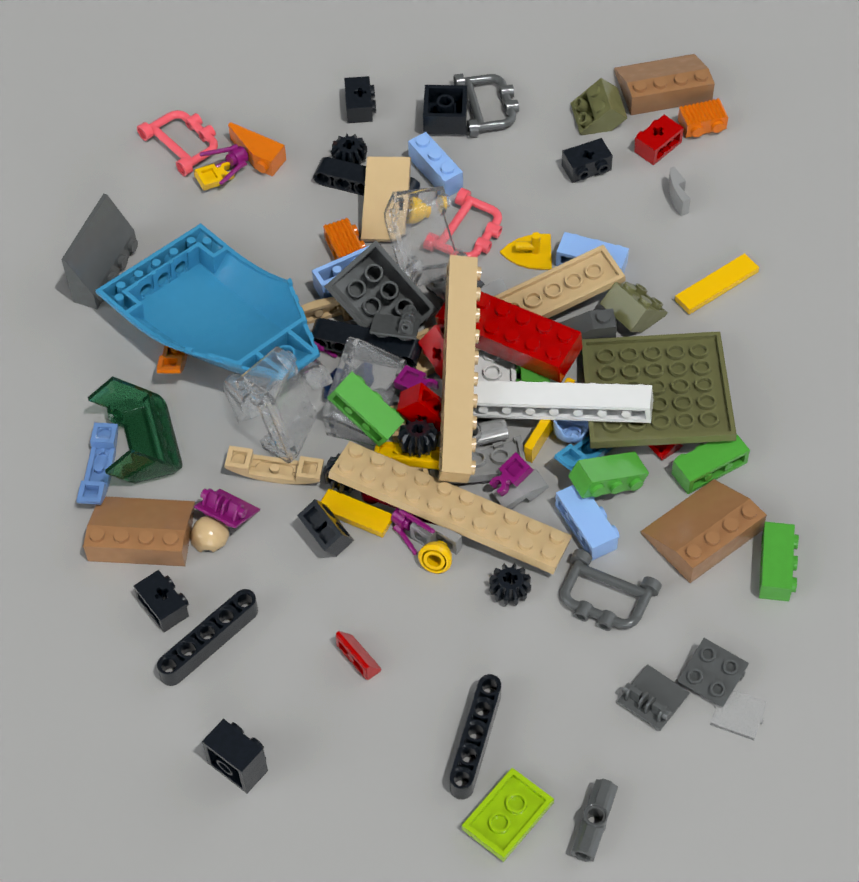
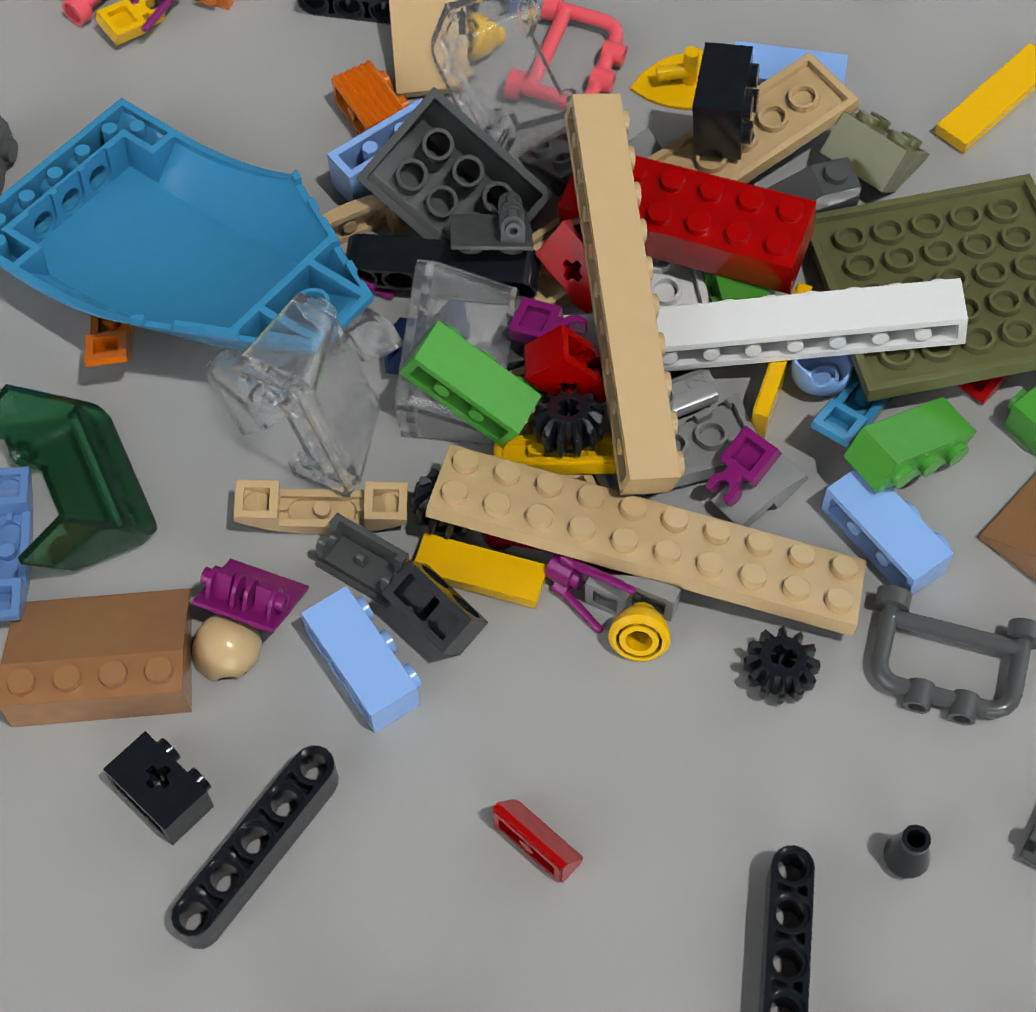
camera: 10 degrees left, 5 degrees up
none -> light blue brick [301,586,422,733]
none -> dark grey hinge [316,513,410,608]
none -> black brick [692,42,760,160]
none -> black cone [883,825,931,879]

